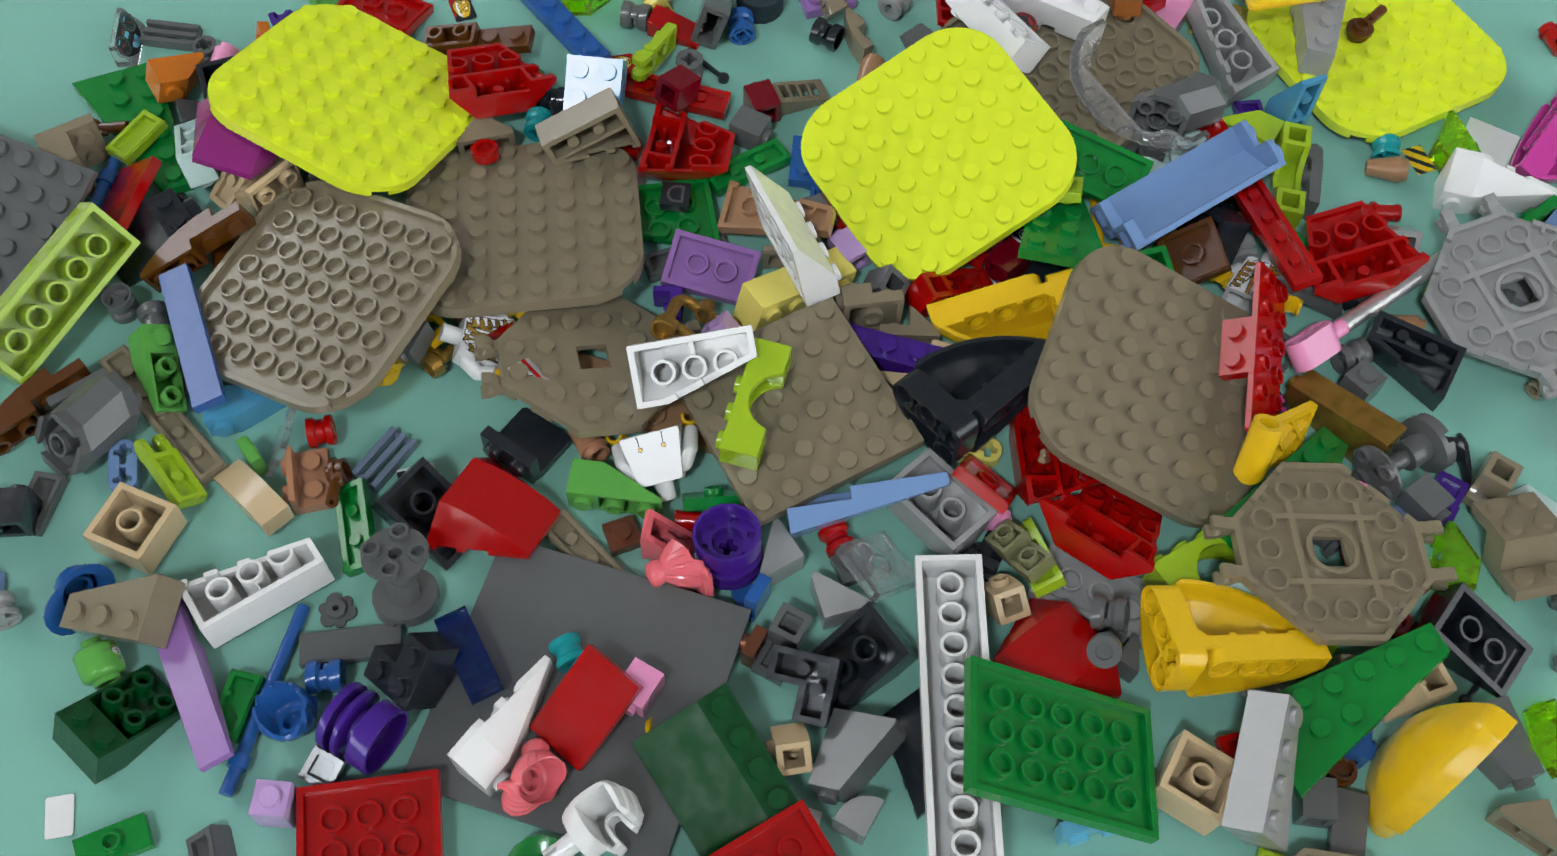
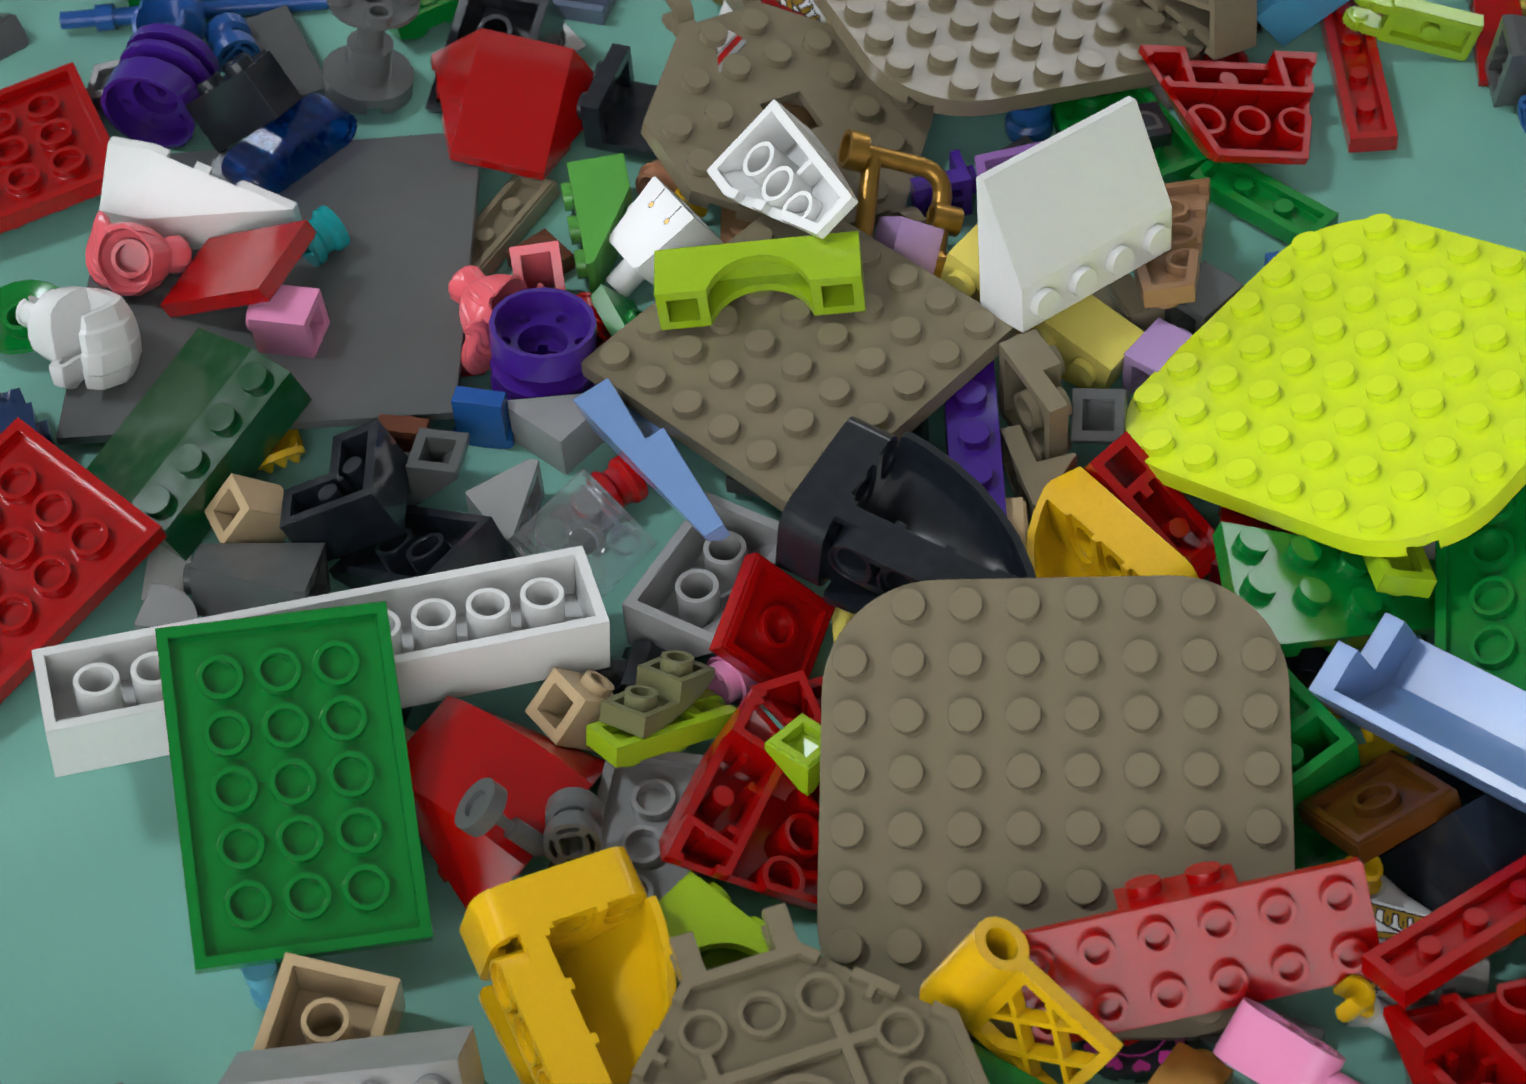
camera: 80 degrees right, 10 degrees down
lavender brick [248,779,296,829] -> none
dark grey plant [318,593,357,628] -> none
dark red brick [655,64,702,113] -> none
dark grey wheel [676,49,703,78] -> none
black hinge [687,47,729,84] -> none
dark grey brick [729,105,774,150] -> none
dark red brick [743,79,781,123] -> none
dark tan slope [772,79,830,116] -> none
none -> lime slope [764,713,821,796]

